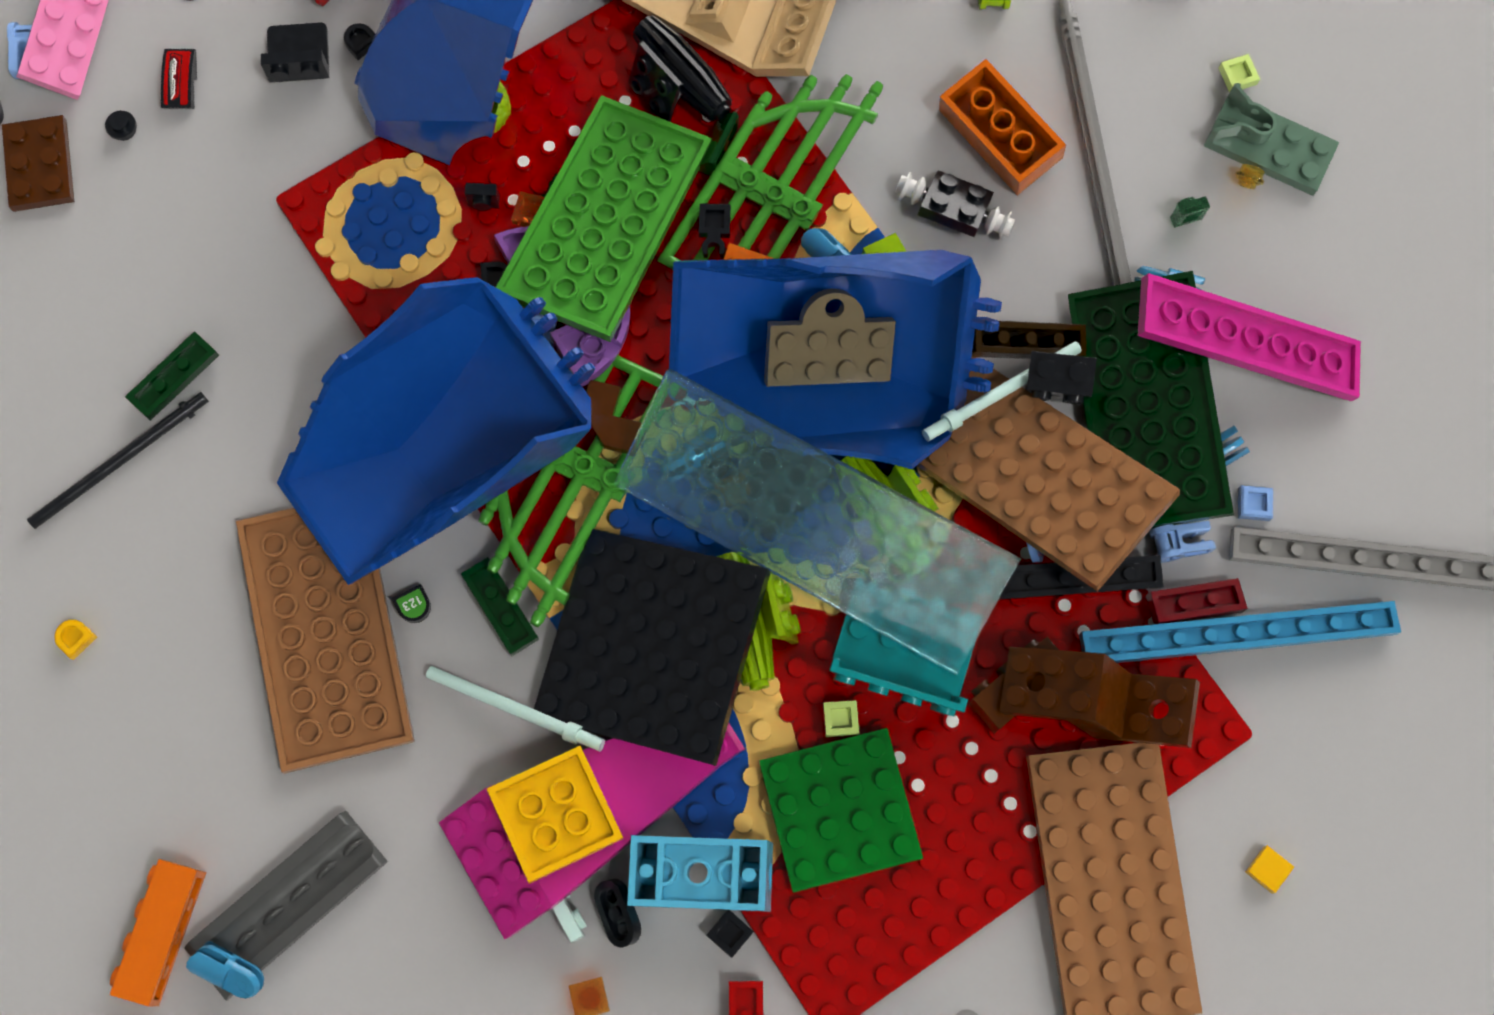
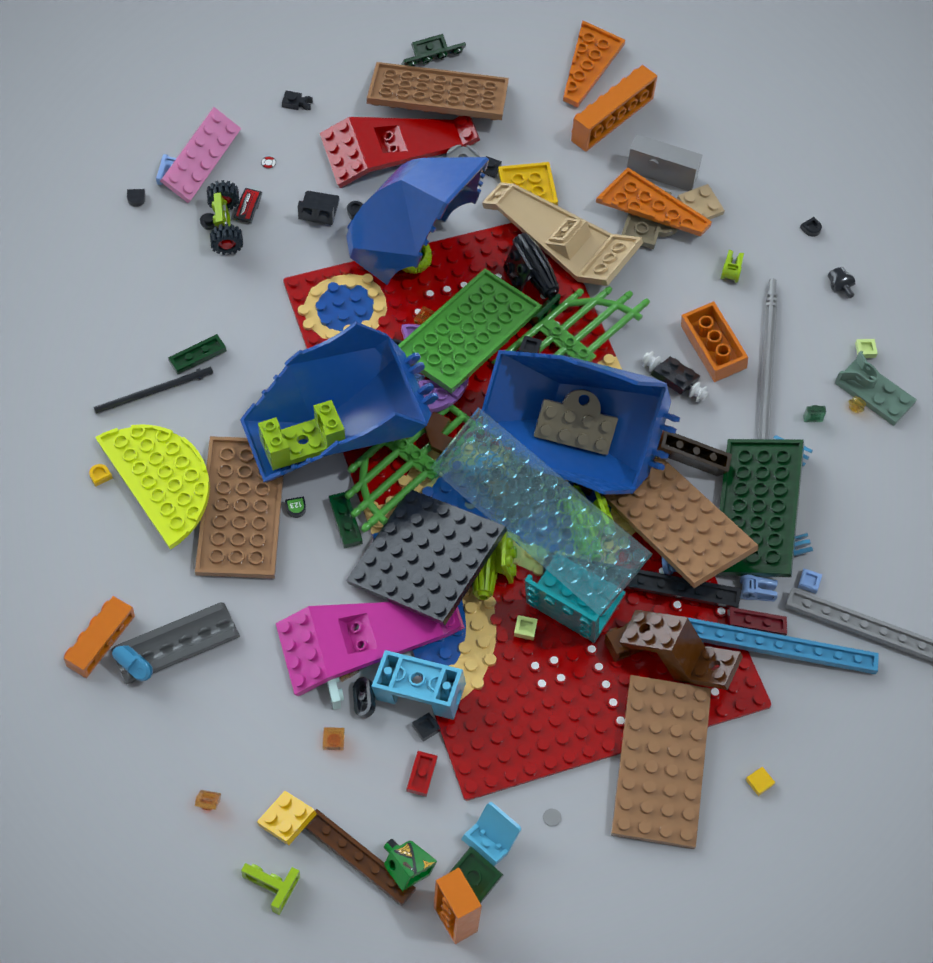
camera: 15 degrees right, 15 degrees down
reddish brown plate [2,115,75,212] -> none
light aqua bar [426,666,605,752] -> none
black plate [465,183,500,211] -> none
yellow plate [487,746,623,884] -> none
green plate [759,728,923,893] -> none
light aqua bar [922,341,1082,441] -> none
black bracket [1025,351,1097,405] -> none
dark pink plate [1137,273,1361,401] -> none
none -> neon yellow plate [95,424,210,550]
none -> black plate [206,180,243,255]
none -> lime plate [258,400,345,470]

